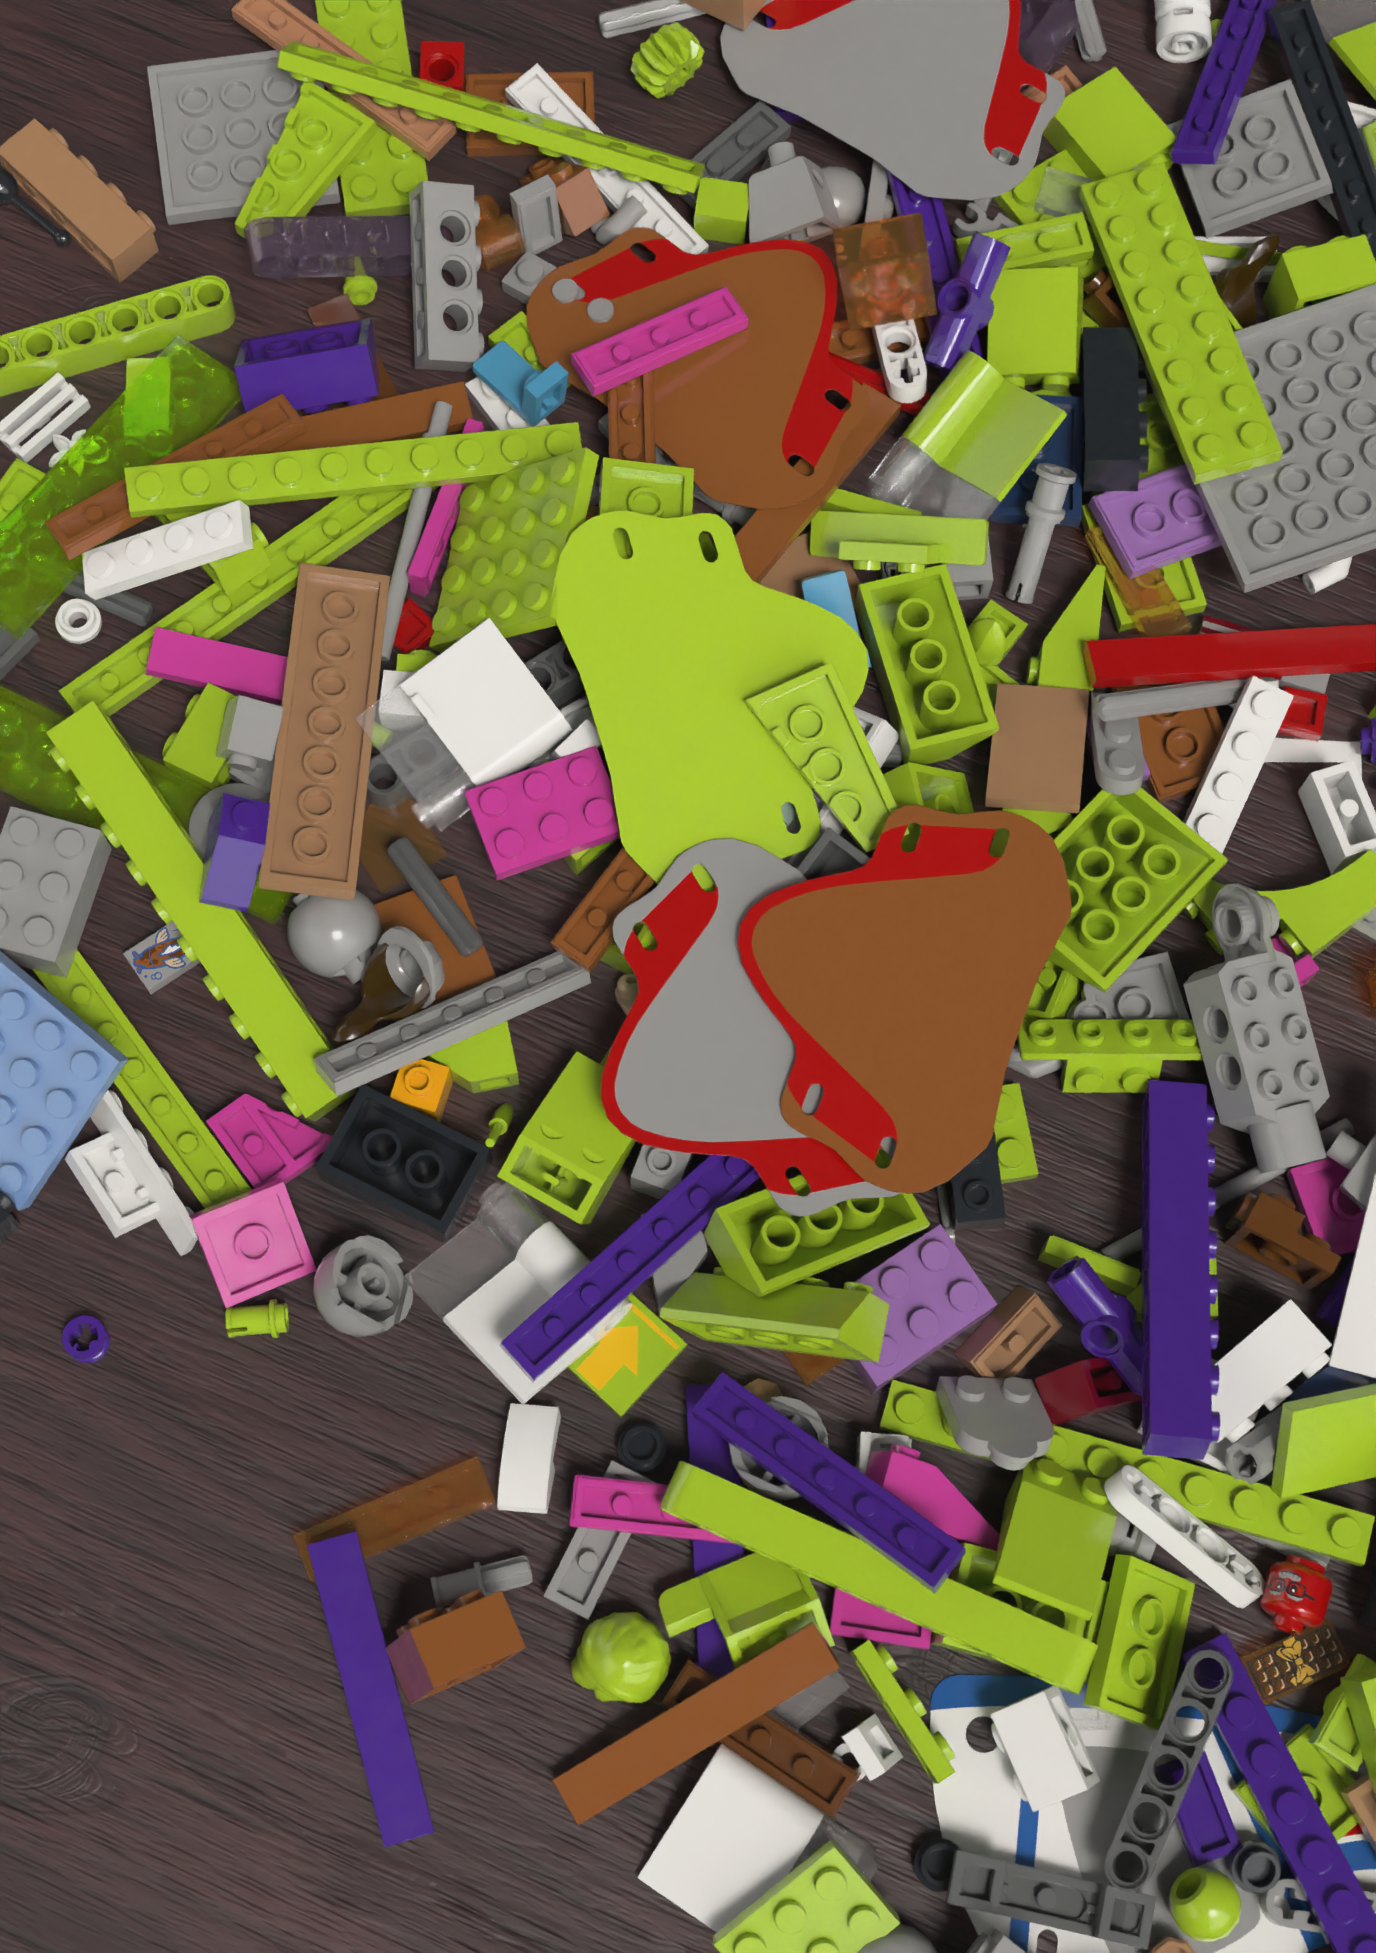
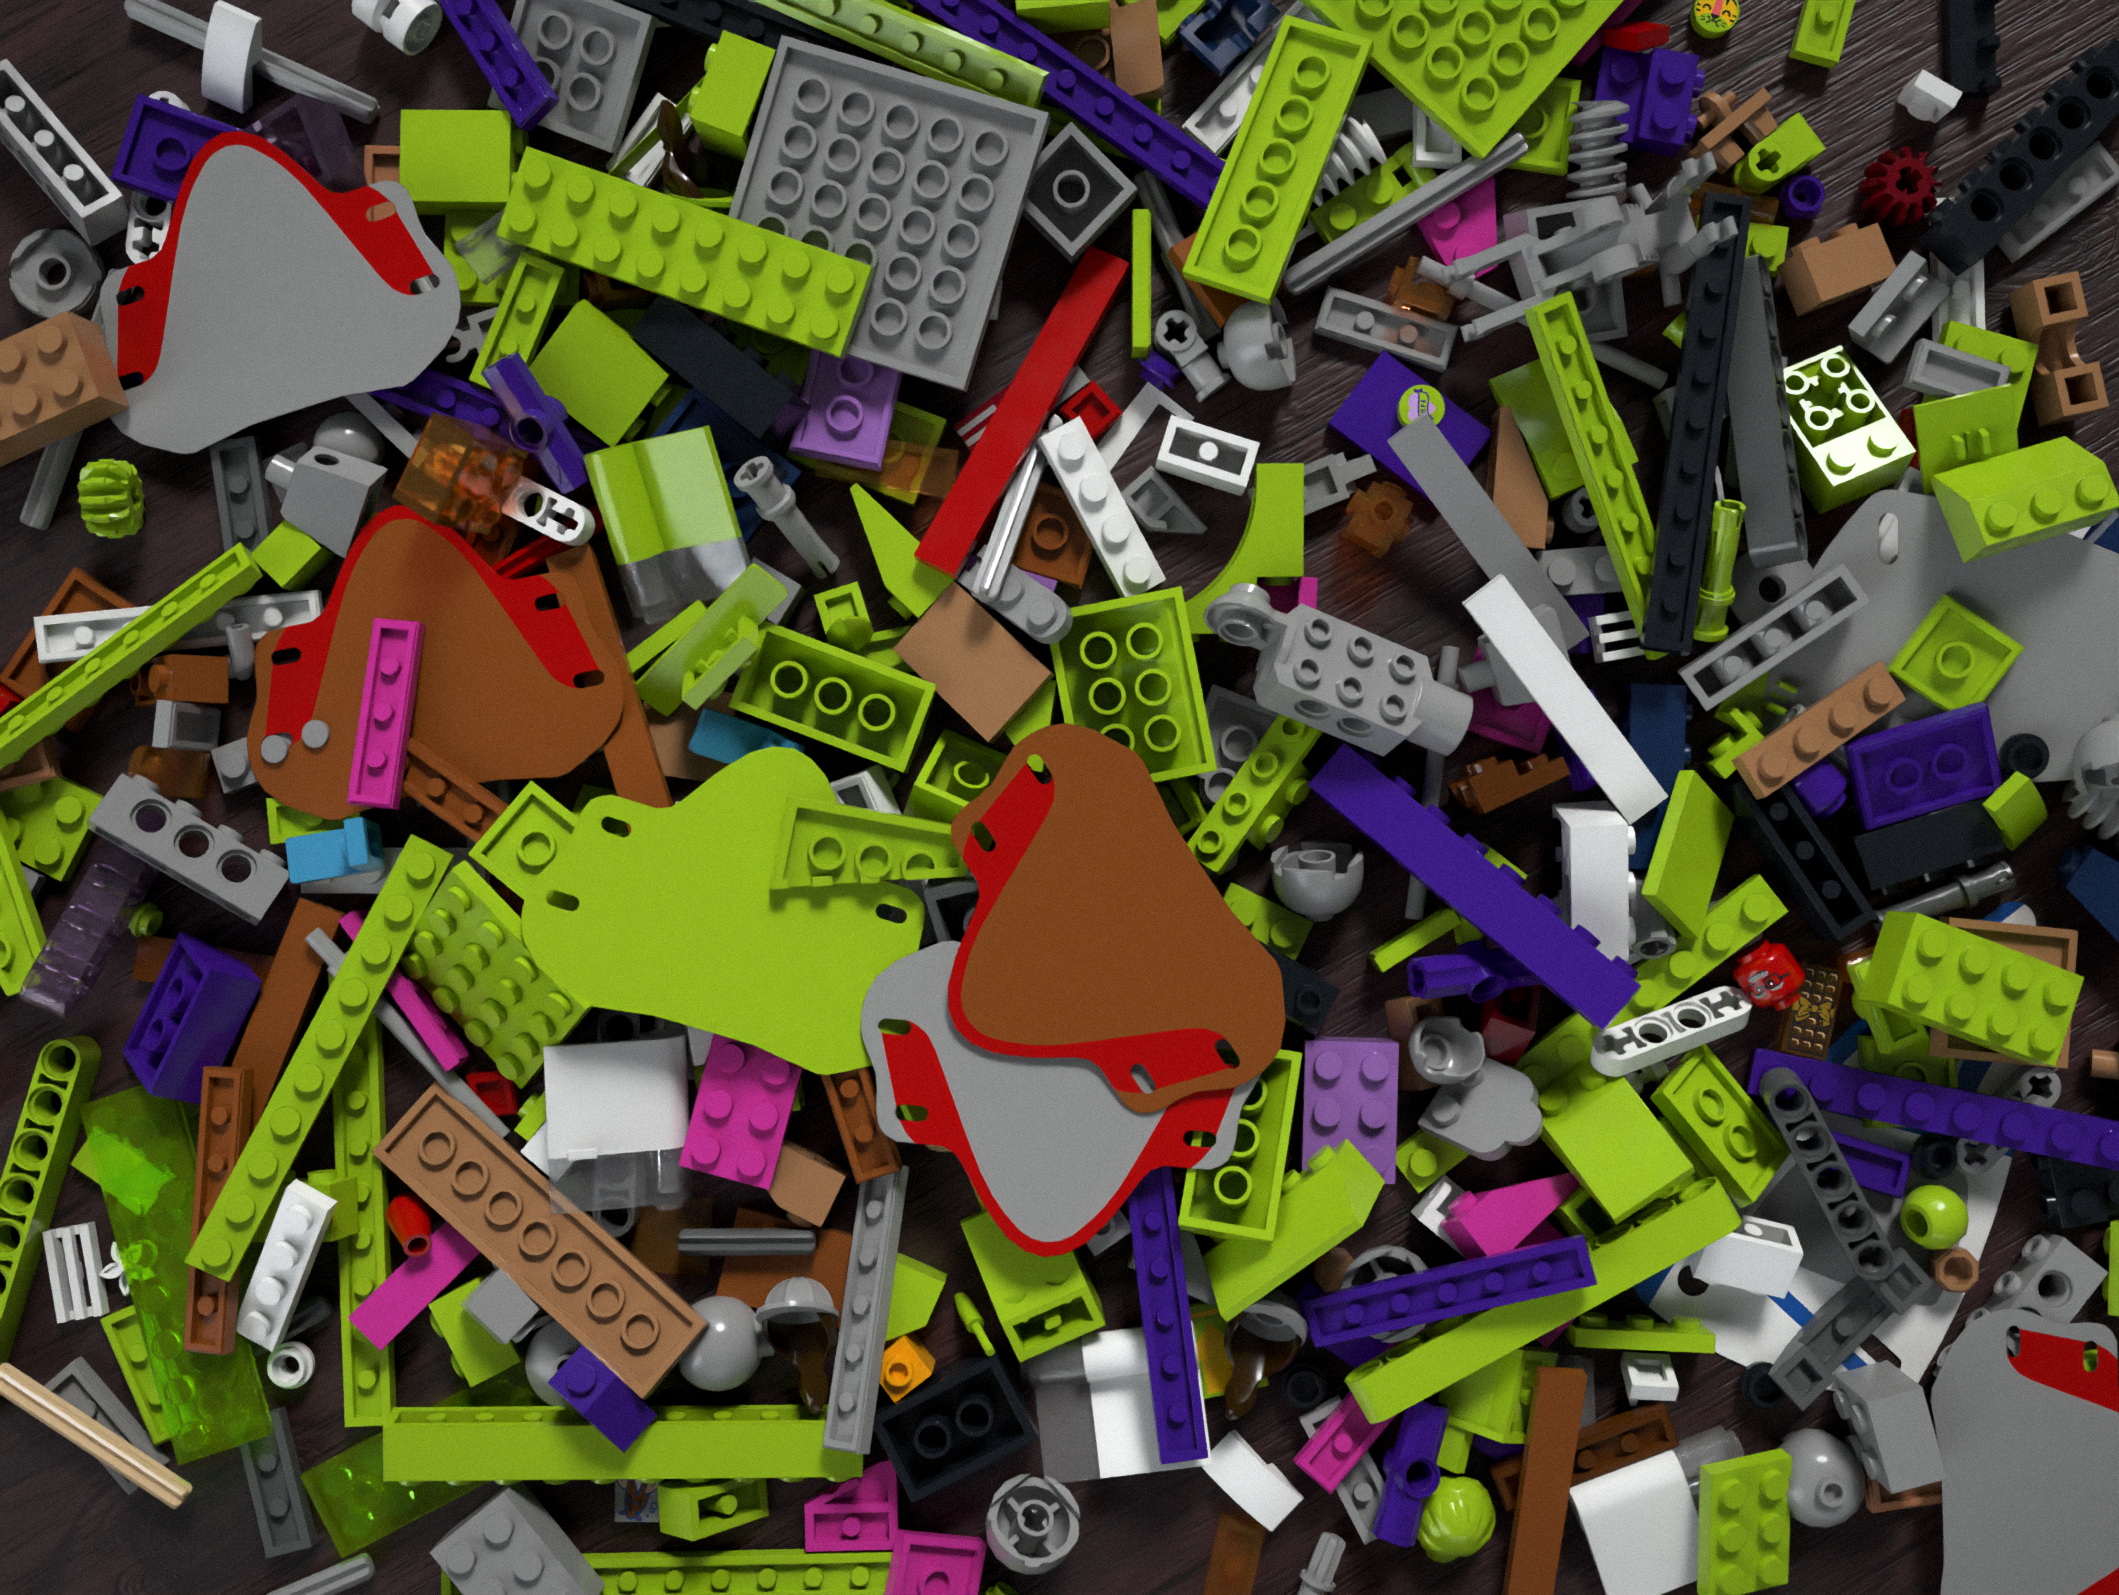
camera: 50 degrees left, 15 degrees up
none -> red cone [385,1192,433,1257]
none -> lime slope [657,1478,769,1541]
none -> medium nougat slope [766,1138,850,1228]
none -> light grey tile [1121,466,1208,535]
none -> dark brown piece [1224,1289,1308,1420]
none -> light grey cylinder [1271,840,1364,922]
none -> dark purple piece [1372,1398,1451,1548]
none -> light grey hair [1408,1015,1486,1085]

